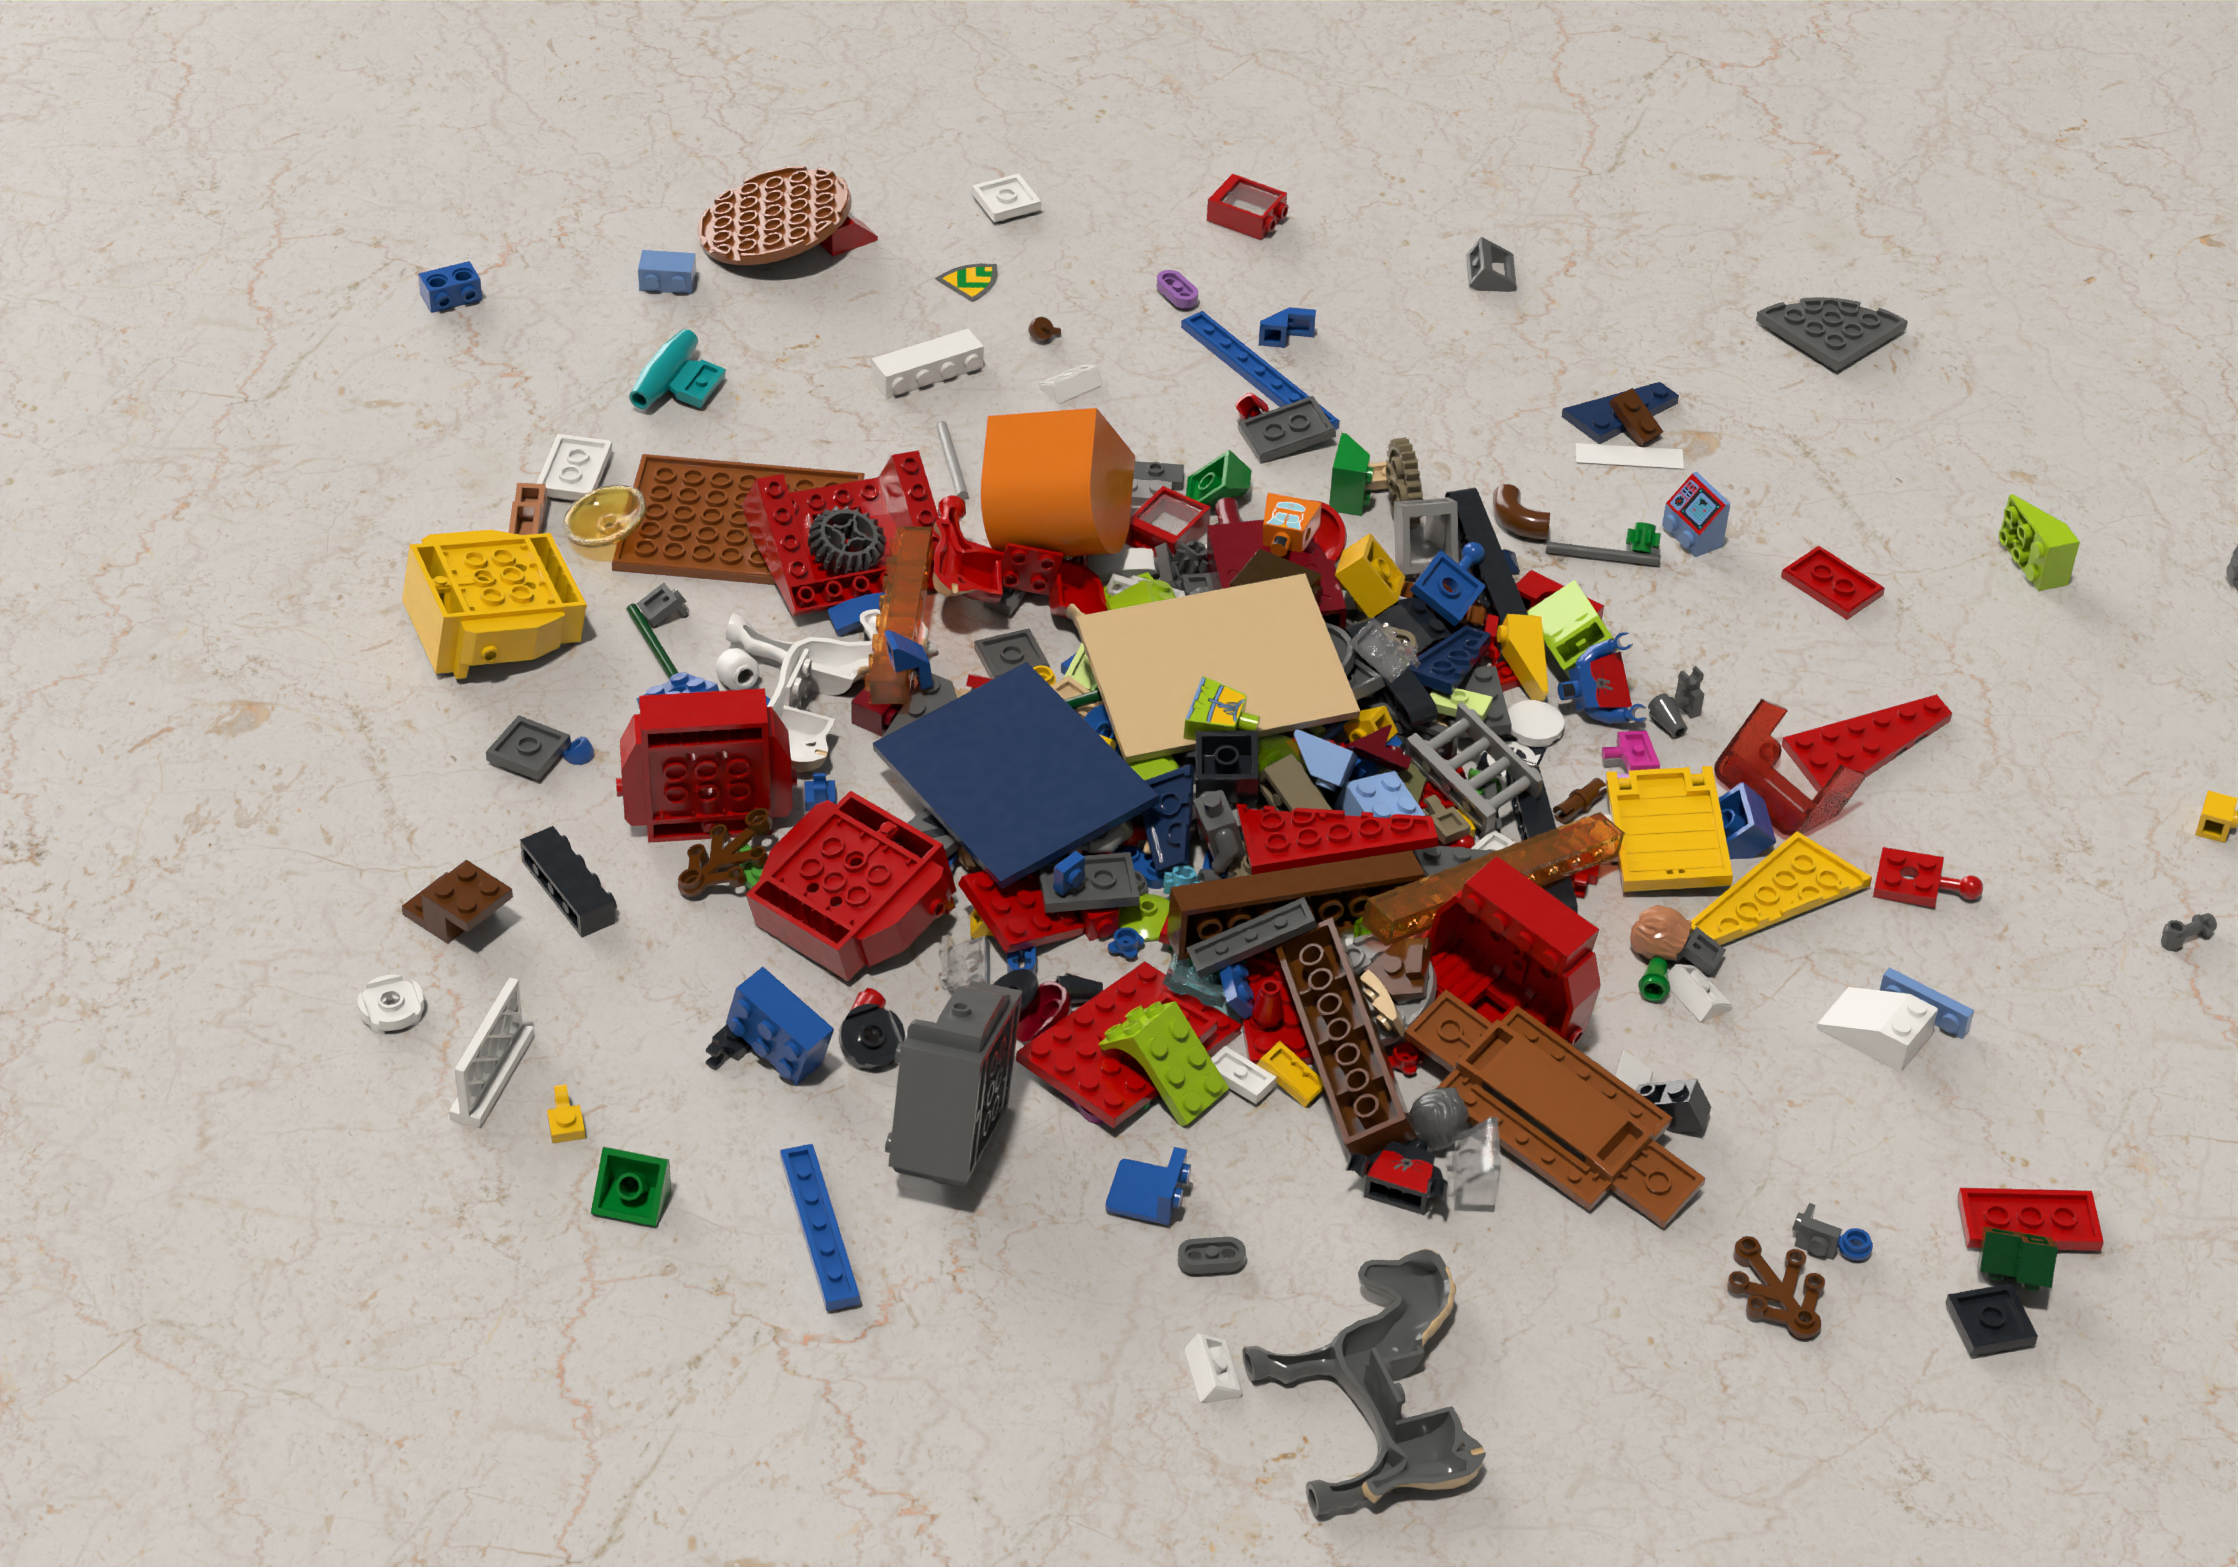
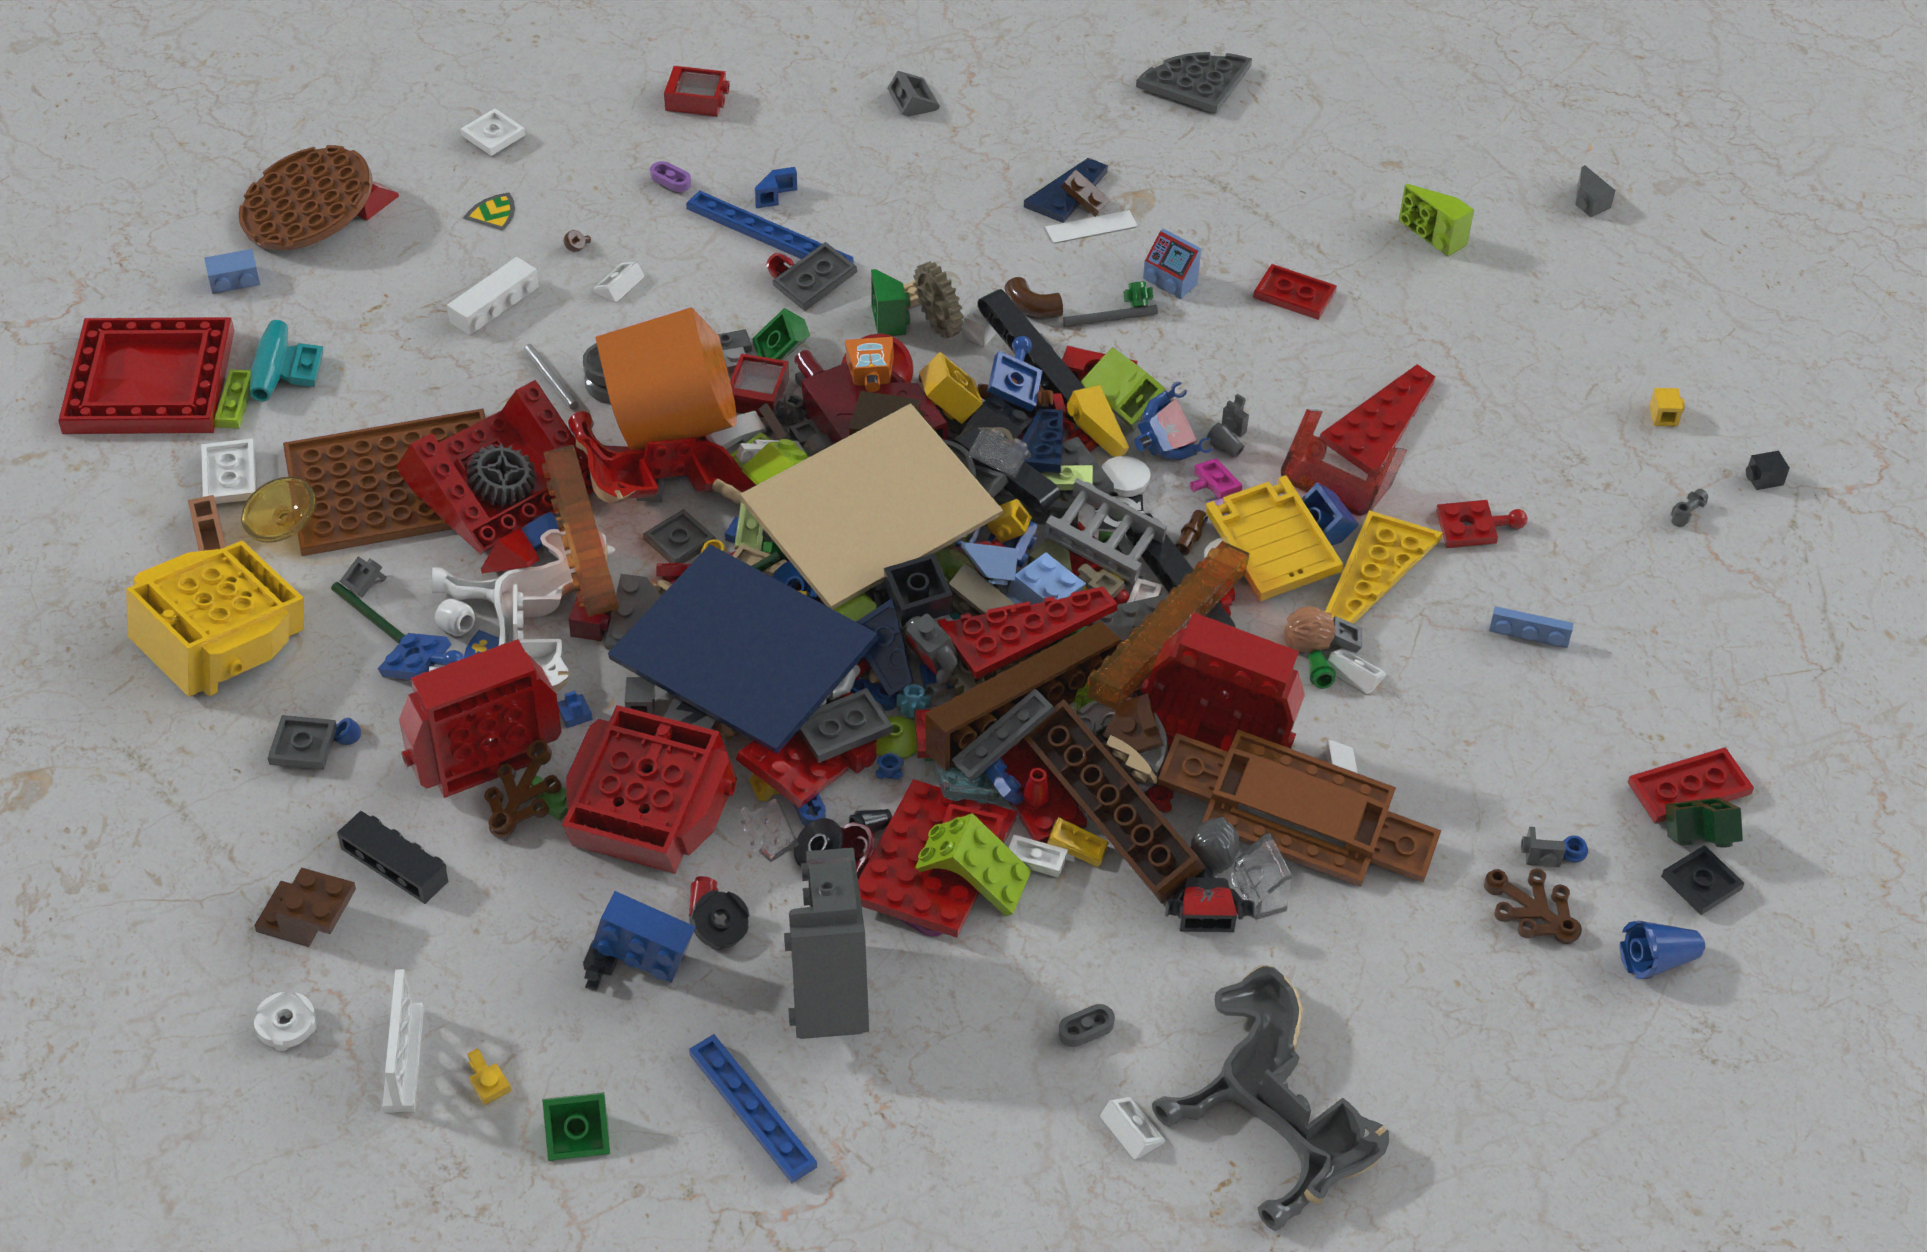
camera: 20 degrees left, 5 degrees up
blue brick [418,261,482,313] -> none
blue slope [885,630,933,689] -> none
blue plate [1053,851,1085,896] -> none
blue bracket [1105,1147,1191,1225] -> none
torso [1183,676,1260,741] -> none
dark red slope [1344,724,1412,773] -> none
light grey window [1394,497,1459,578] -> none
black slope [1636,1079,1712,1133] -> none
white slope [1817,987,1938,1072] -> none
none -> red tile [58,317,235,434]
none -> lime tile [213,369,251,429]
none -> red slope [481,528,539,574]
none -> dark grey brick [625,677,655,715]
none -> blue cone [1620,920,1705,979]

